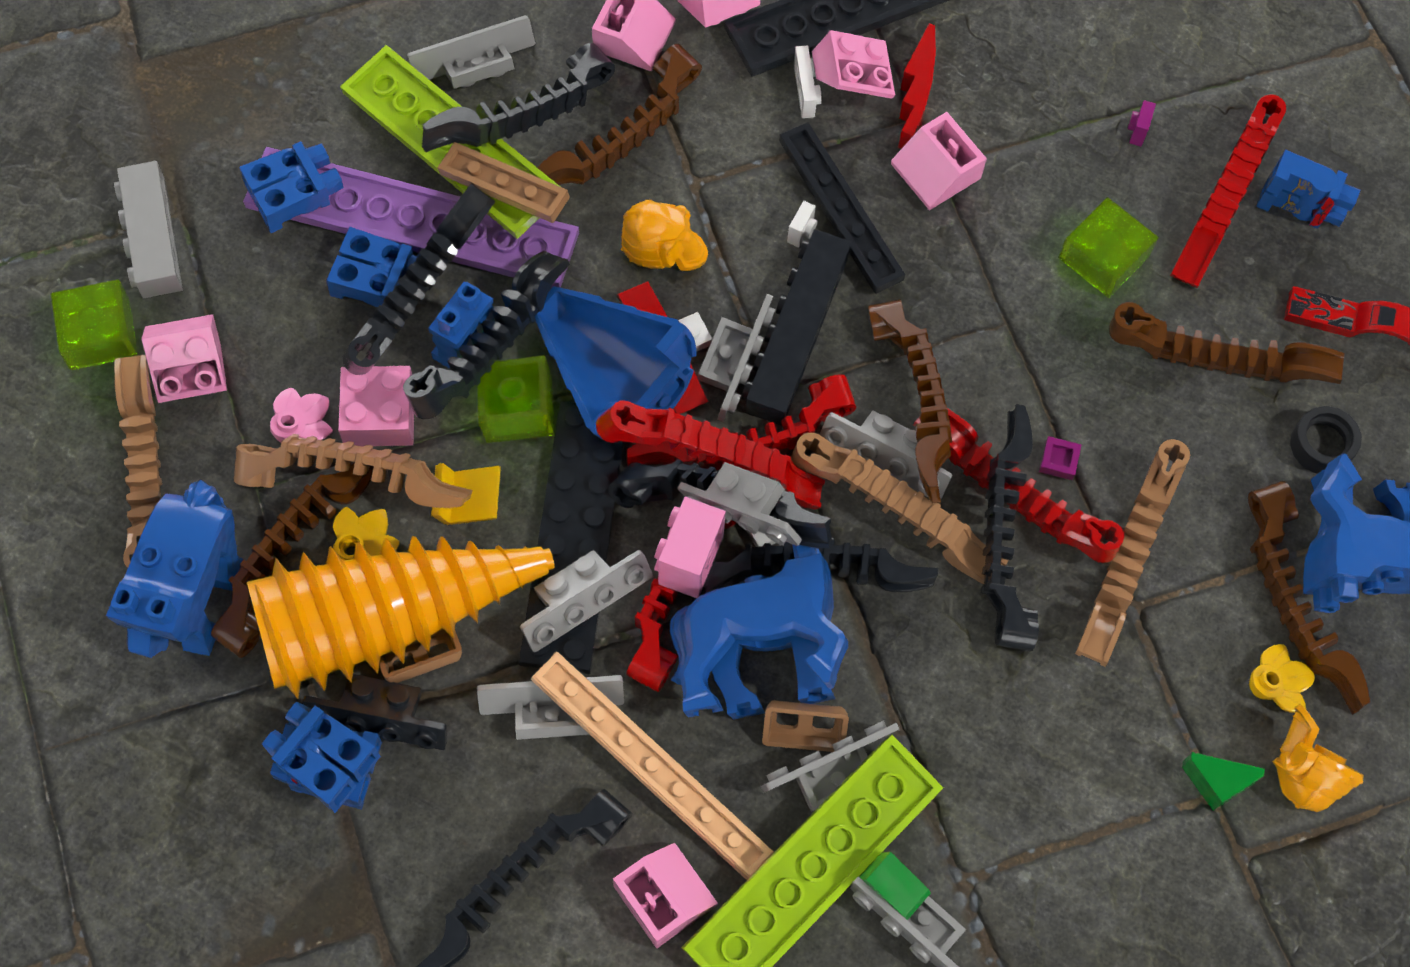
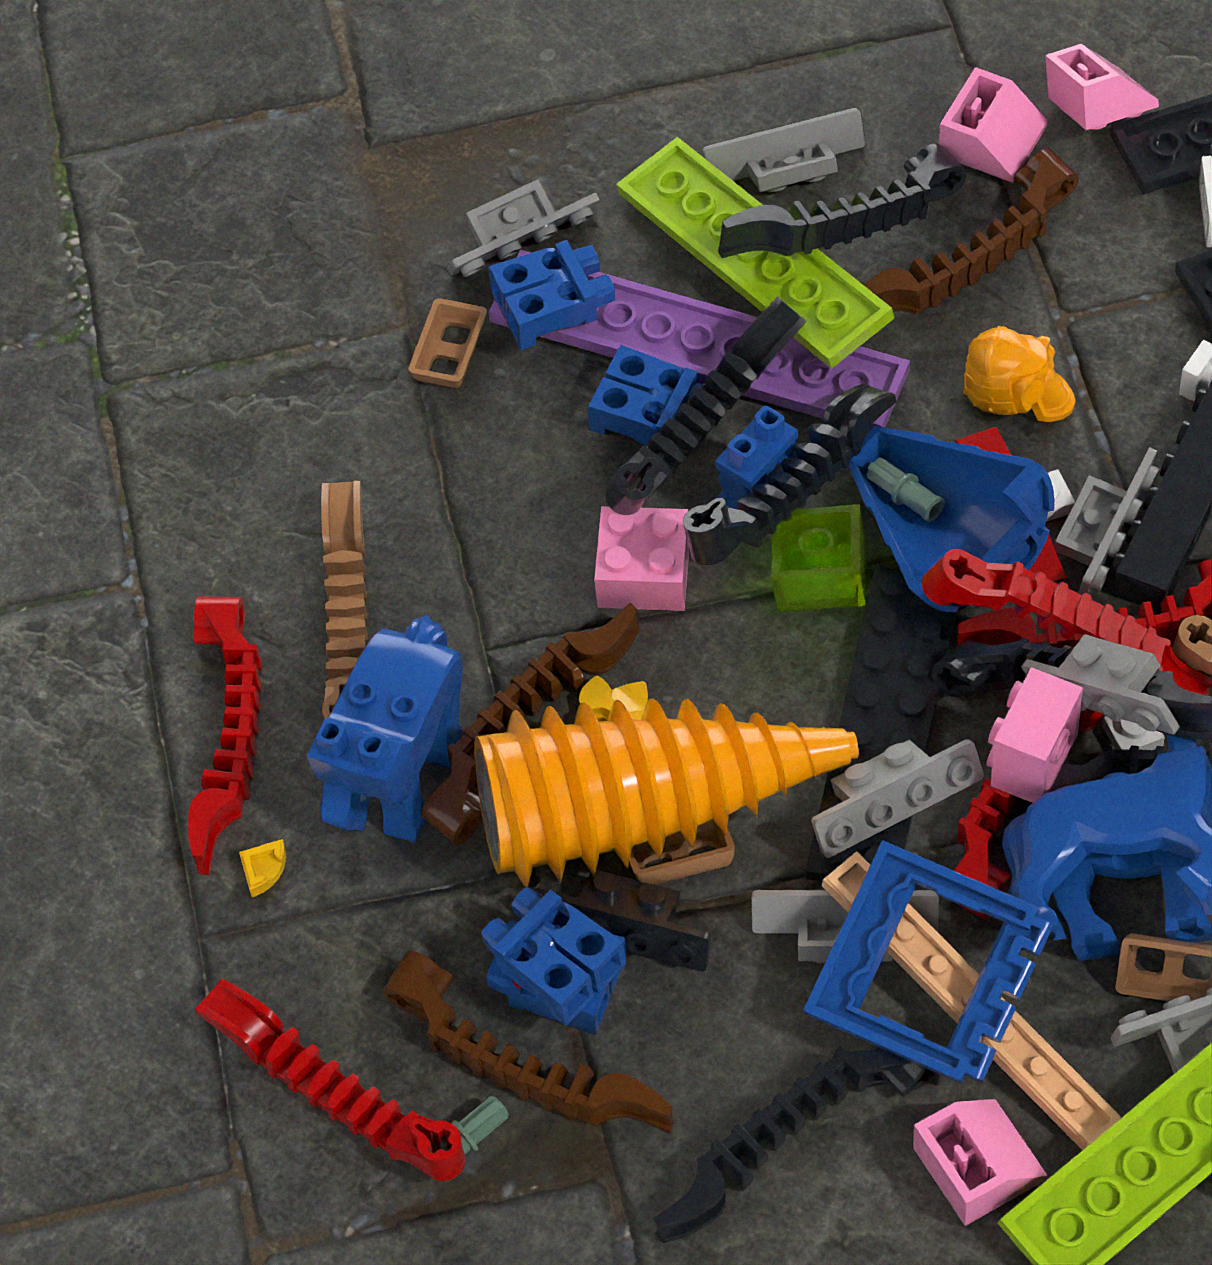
camera: 15 degrees right, 10 degrees down
clear neon green brick [51,279,138,371] -> none
light grey brick [114,161,183,298] -> none
bright pink slope [141,314,227,403] -> none
medium nougat piece [234,434,473,508] -> none
bright pink plate [270,388,333,442] -> none
yellow piece [431,463,501,525] -> none
medium nougat plate [437,142,570,223] -> none
none -> red piece [188,596,263,876]
none -> red piece [195,978,465,1181]
none -> yellow tile [239,839,286,897]
none -> reddish brown piece [382,951,674,1134]
none -> medium nougat piece [408,298,487,389]
none -> sand green axle [433,1096,509,1154]
none -> light grey bracket [447,179,599,277]
none -> blue hinge [803,840,1053,1084]
none -> sand green axle [866,458,945,522]

